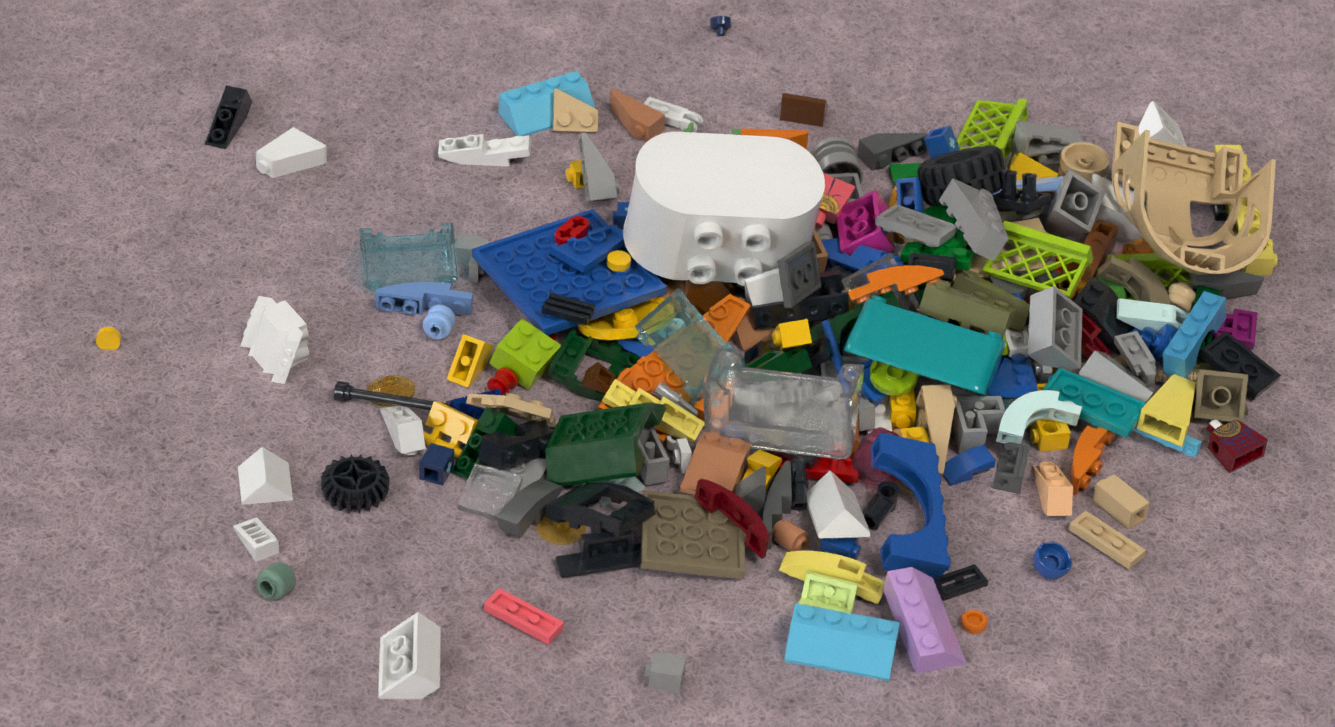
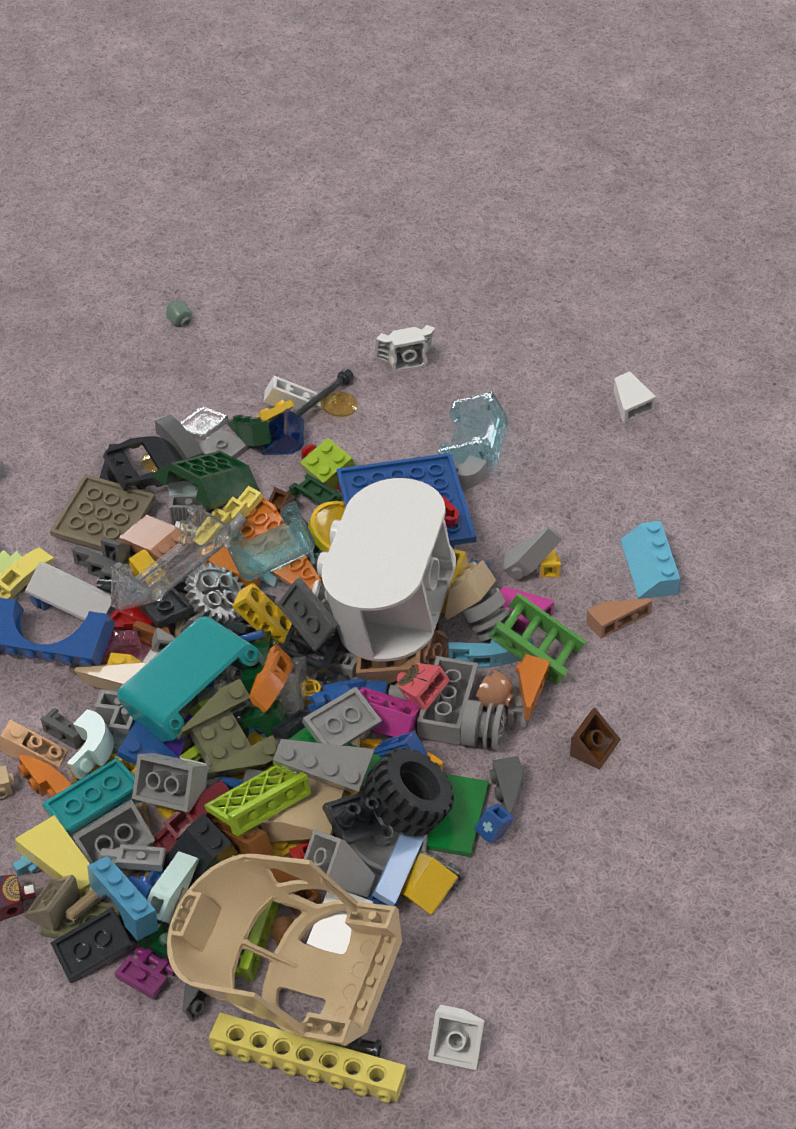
camera: 115 degrees right, 5 degrees up
yellow tile [96,327,121,350] -> none
black slope [205,85,252,149] -> none
white slope [233,517,279,562] -> none
white slope [238,447,293,505] -> none
black gear [321,454,390,514] -> none
medium blue slope [376,282,473,316] -> none
white slope [378,612,441,699] -> none
dark blue brick [419,443,454,486] -> none
light blue piece [423,305,455,340] -> none
white slope [438,134,531,166] -> none
yellow slope [446,334,494,388] -> none
tan wing [466,393,557,428] -> none
black arch [478,420,554,471] -> none
coral plate [484,588,564,645] -> none
black tile [542,293,596,325] -> none
tan wing [553,89,598,133] -> none
white hinge [644,97,703,132] -> none
dark red slope [694,478,770,559] -> none
dark blue tile [710,16,731,36] -> none
dark green slope [734,348,812,380] -> none
nougat brick [772,520,810,551] -> none
black piece [862,481,900,530] -> none
blue slope [942,444,996,486] -> none
lime fence [957,98,1028,159] -> none
light grey wedge [1012,121,1084,166] -> none
tan wheel [1057,142,1110,182] -> none

